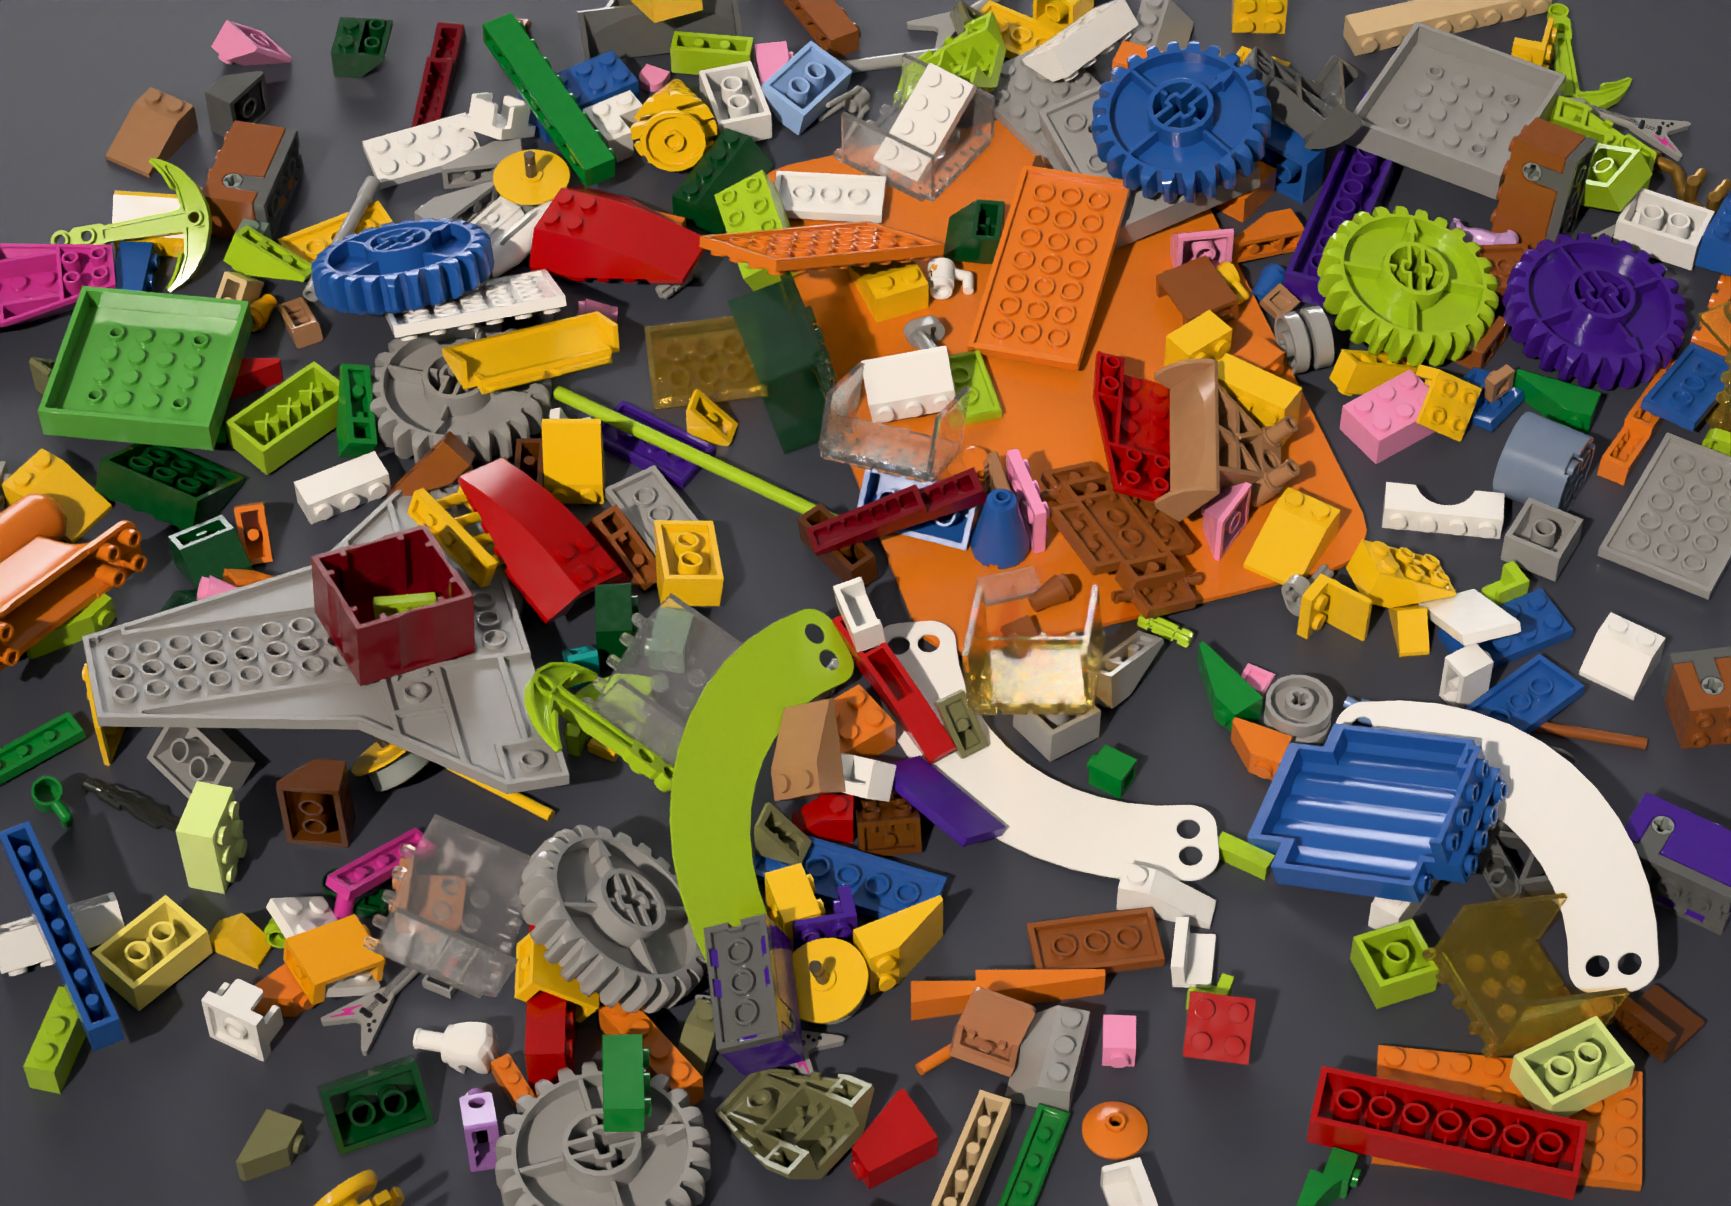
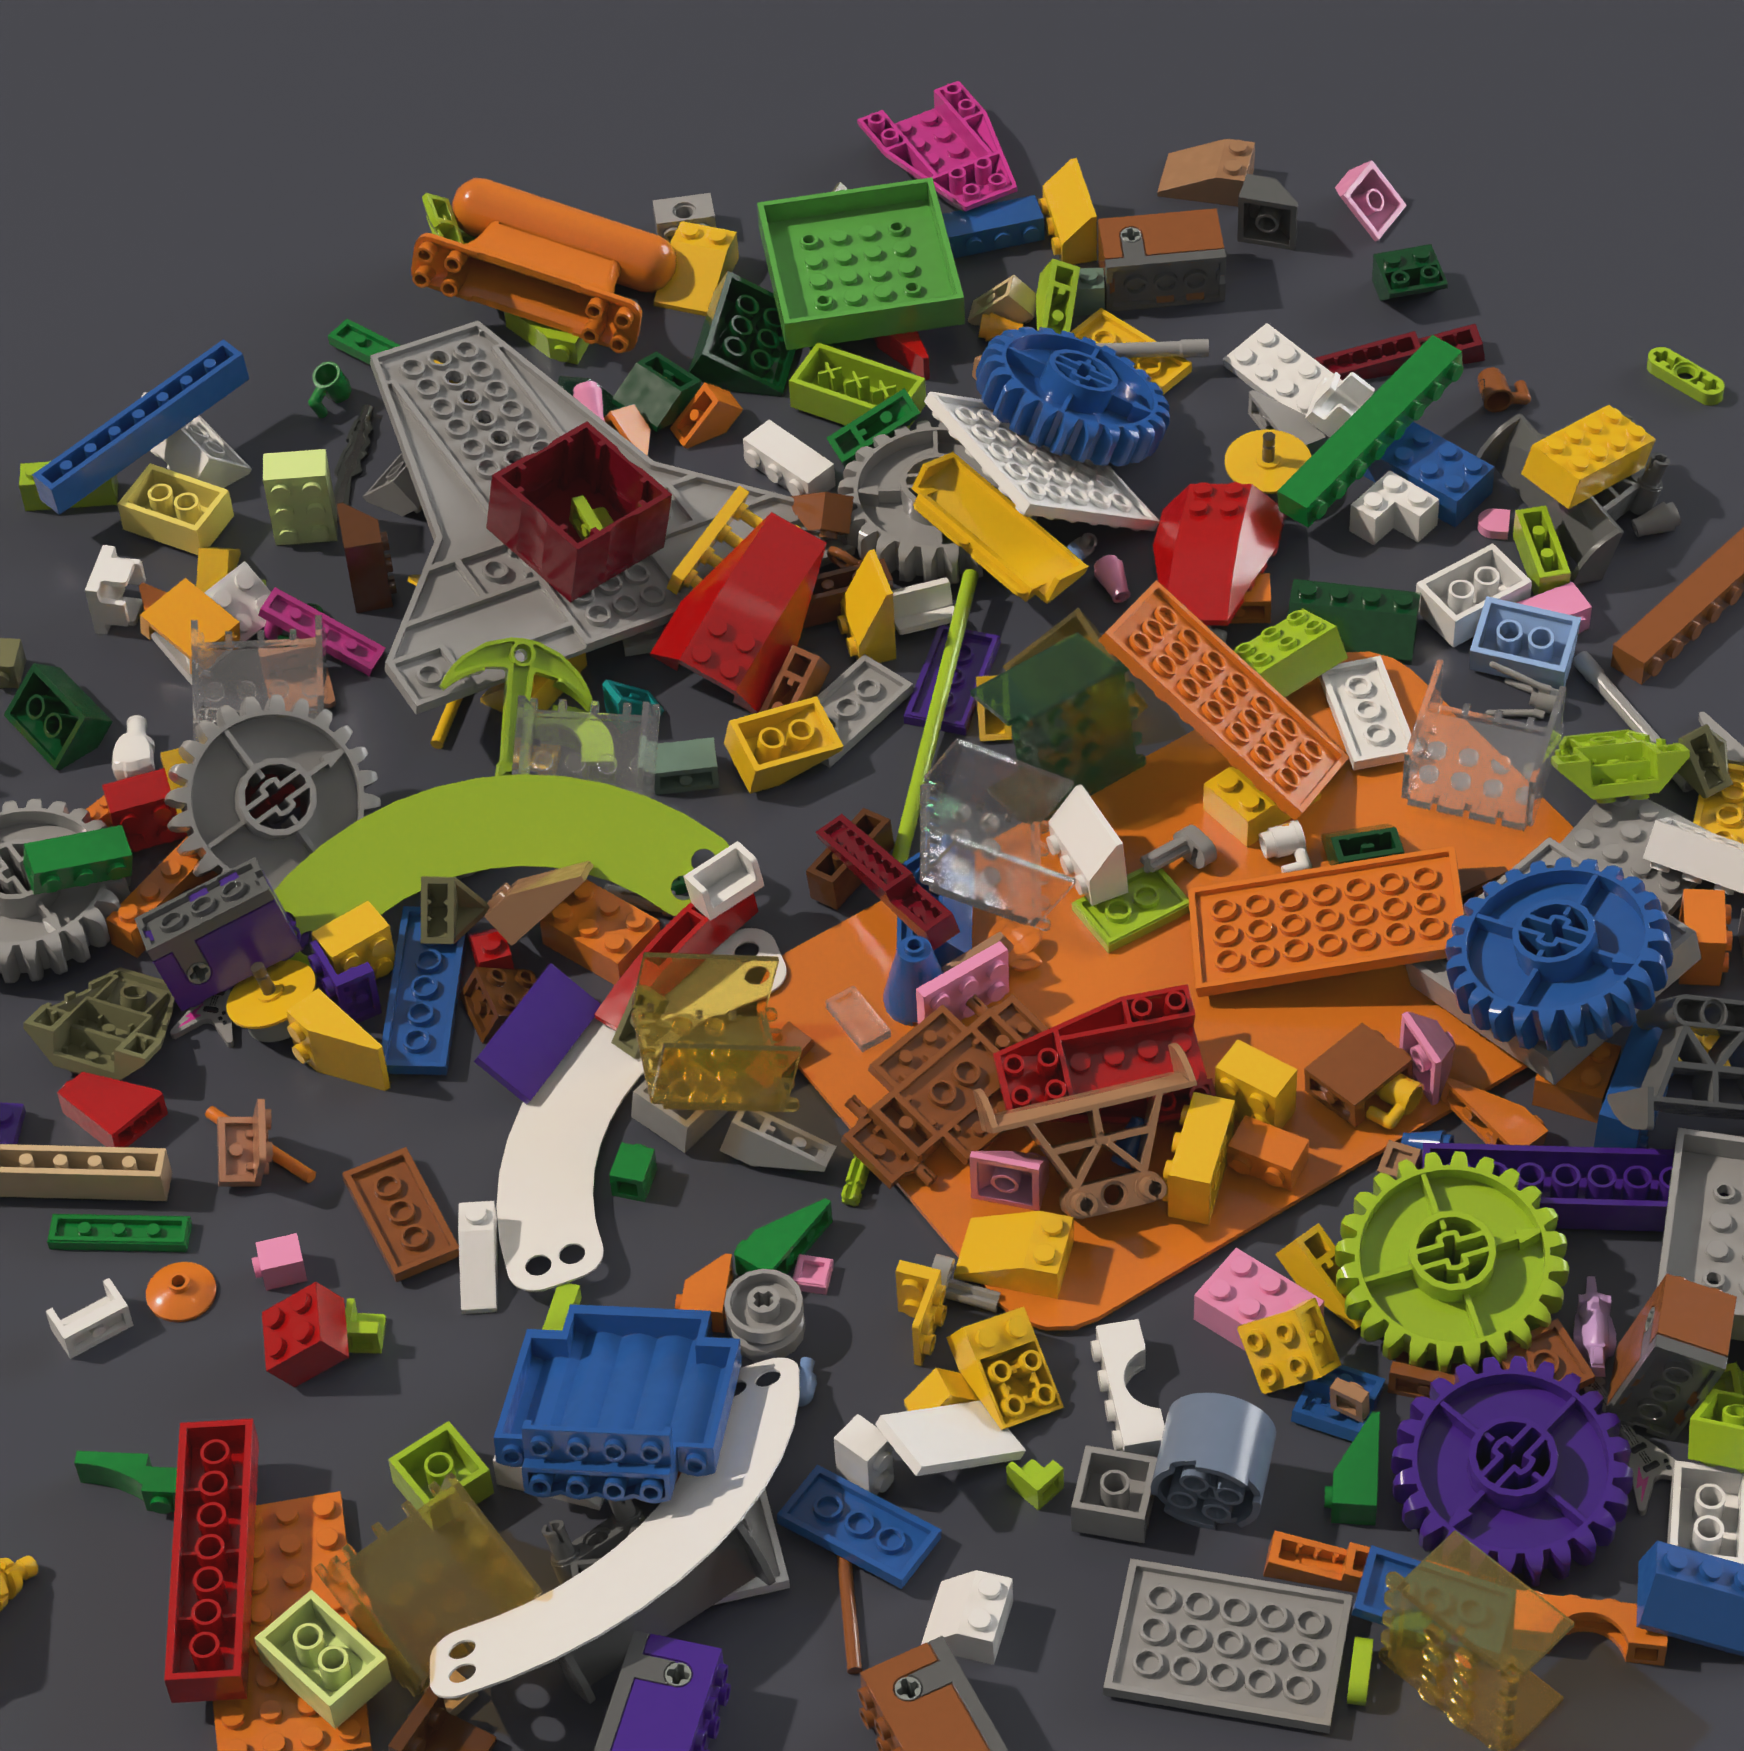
camera: 75 degrees right, 0 degrees up
lime piece [51,157,212,292] -> none
light grey piece [321,933,449,1056] -> none
light grey slope [414,181,498,222] -> none
medium lavender torso [459,1088,499,1173] -> none
white plate [470,196,552,279] -> none
dark green brick [595,583,641,670] -> none
yellow plant [630,79,717,172] -> none
white panel [841,753,896,802] -> none
white plate [875,63,978,183] -> none
orange slope [911,969,1105,1021] -> none
light grey slope [1005,1005,1090,1112] -> none
dark orange cone [1028,573,1074,612] -> none
white panel [1171,917,1216,988] -> none
light grey wheel [1274,306,1334,375] -> none
blue plate [1437,588,1574,669] -> none

